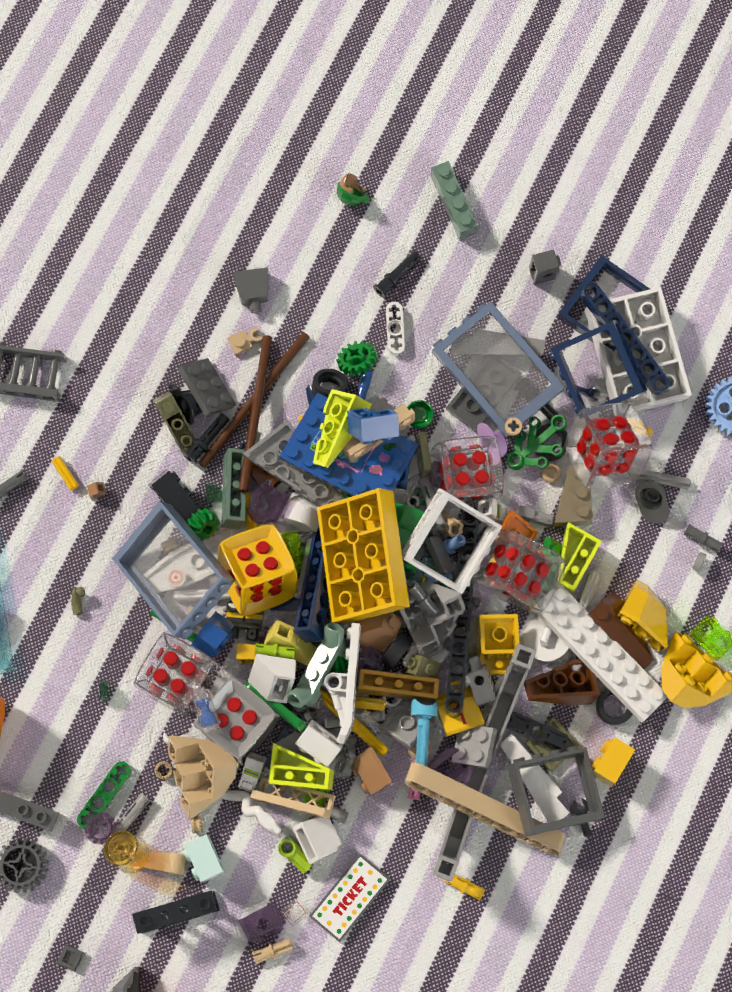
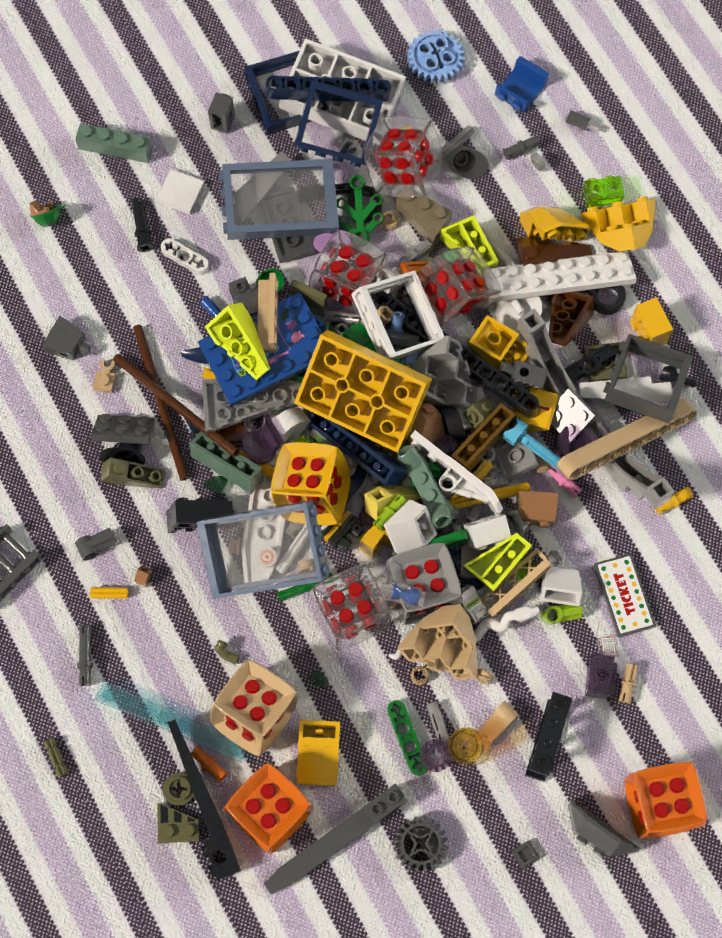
camera: 55 degrees left, 5 degrees down
black pin [183,413,230,465] -> none
light aqua brick [183,834,225,883] -> none
green gear [187,508,220,541] -> none
blue brick [190,611,234,660] -> none
black tyre [311,369,348,398] -> none
green gear [336,340,378,377] -> none
brick [347,408,399,444] -> none
dark grey pin [407,581,439,616] -> none
tan bush [504,417,522,436] -> none
none -> dark grey piece [75,527,117,561]
none -> white tile [156,169,204,214]
none -> tan piece [210,660,298,756]
none -> dark grey brick [228,277,252,301]
none -> yellow slope [297,720,340,786]

